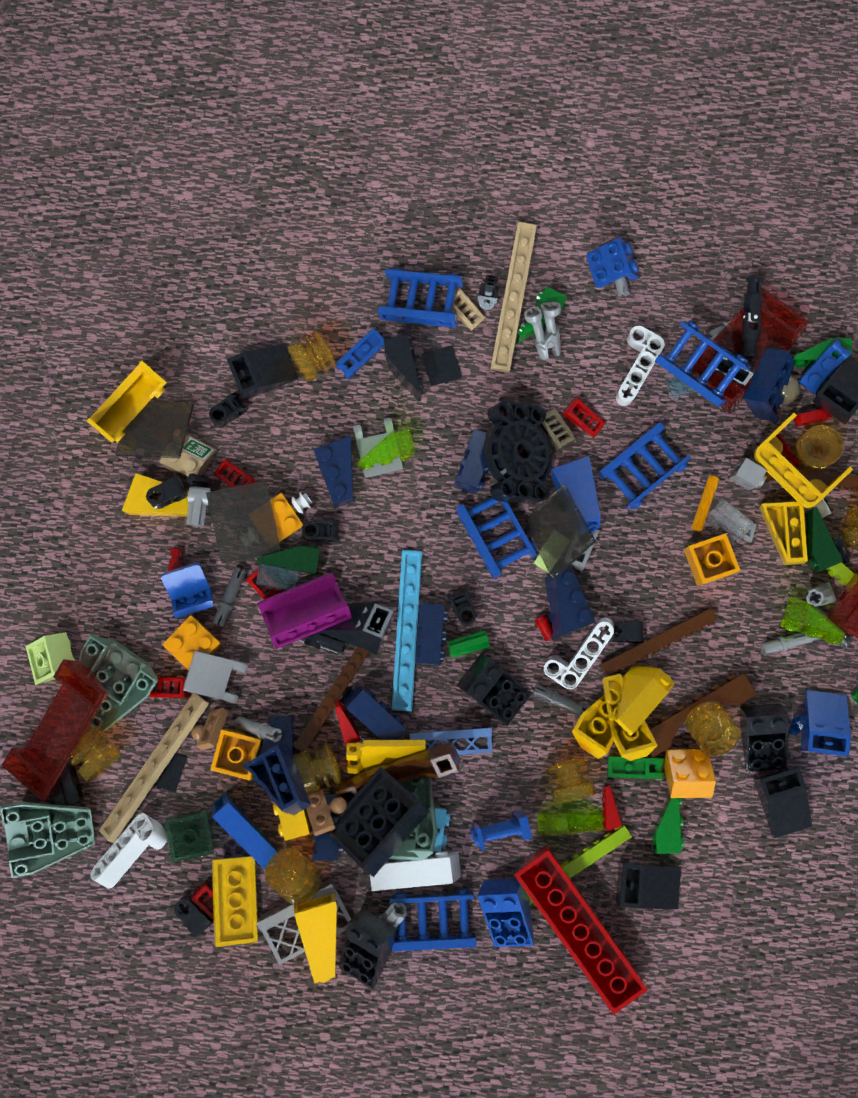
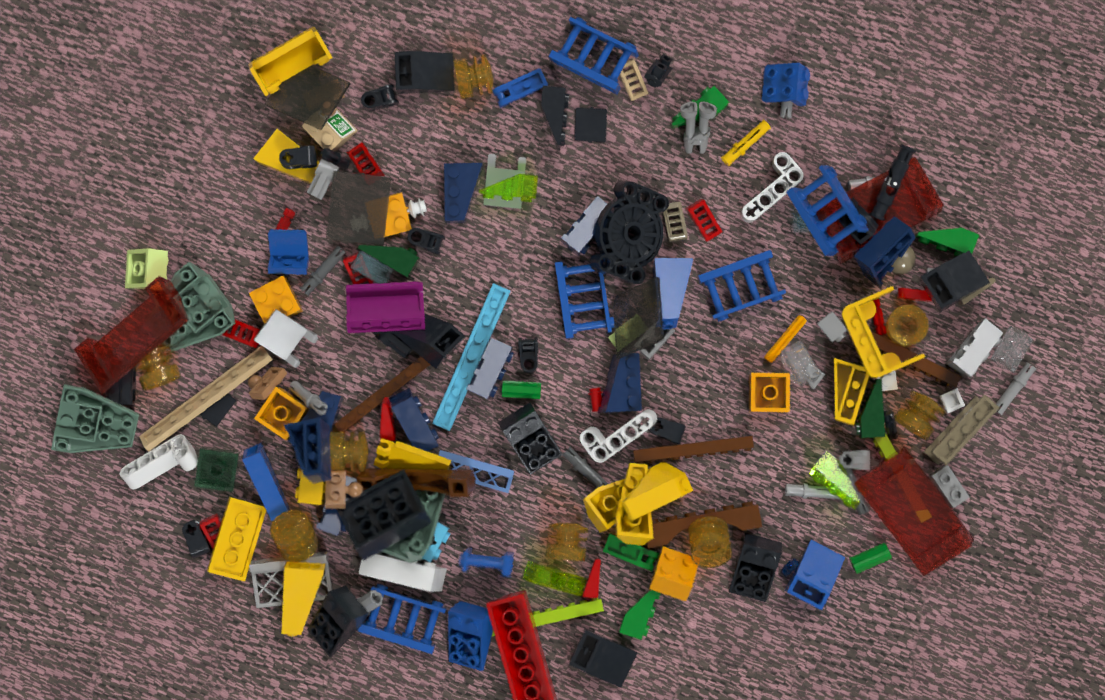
camera: 30 degrees right, 5 degrees up
tan plate [490,222,537,373] -> none
black slope [753,767,813,838] -> none
blue plate [798,339,851,394] -> none
none -> yellow pin [721,120,771,167]

